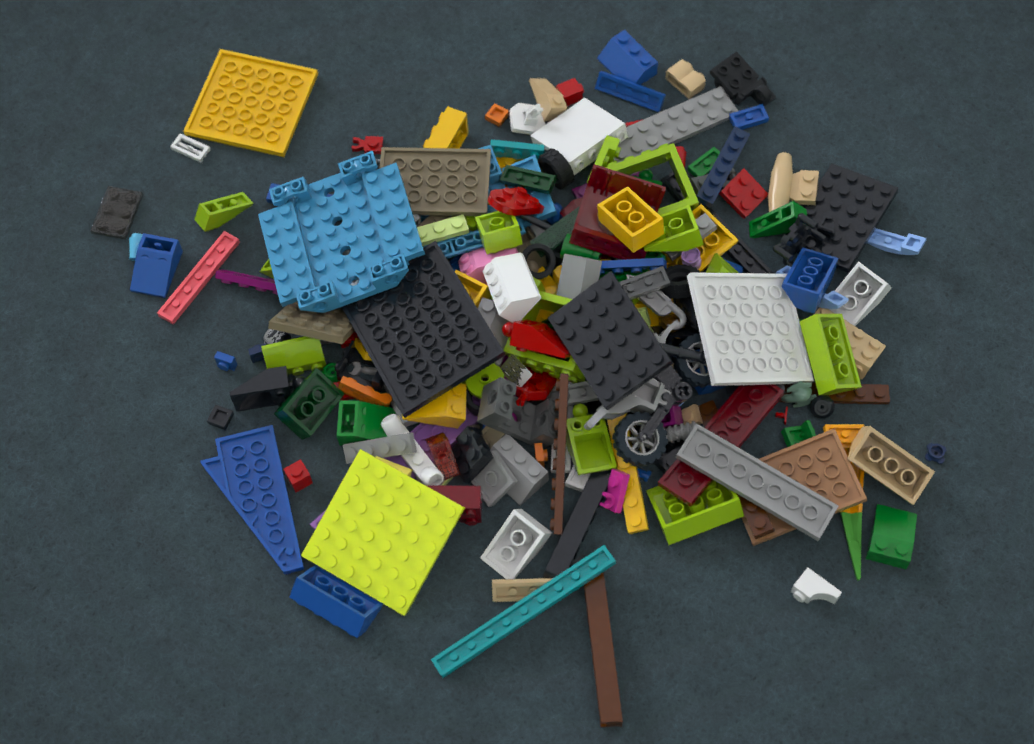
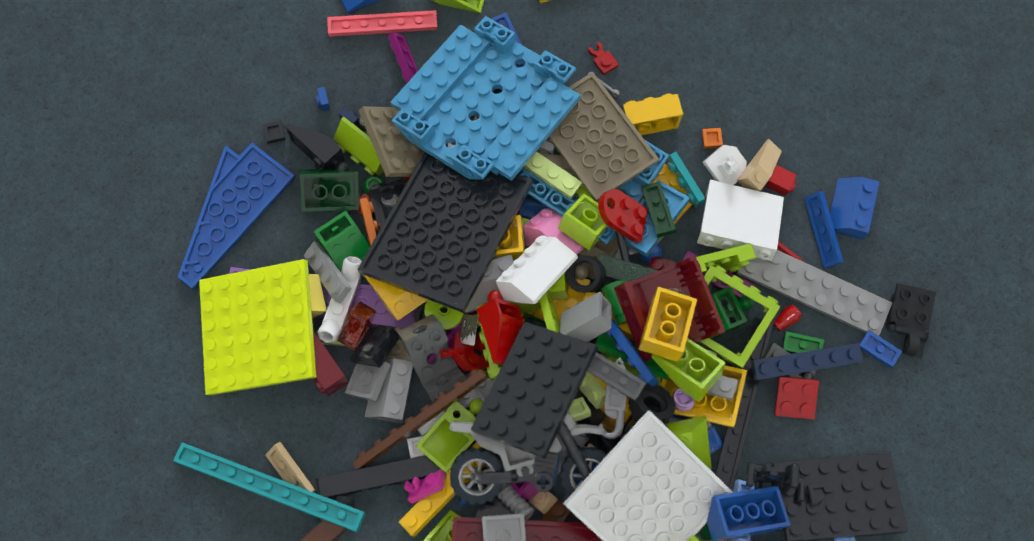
camera: 45 degrees right, 10 degrees up
red brick [284,459,313,492] -> none
blue slope [289,565,384,638] -> none
white slope [480,509,552,579] -> none
orange plate [534,443,548,468] -> none
black tyre [538,148,575,190] -> none
tan brick [665,59,706,100] -> none
green slope [749,201,807,238] -> none
tan plate [768,152,819,212] -> none

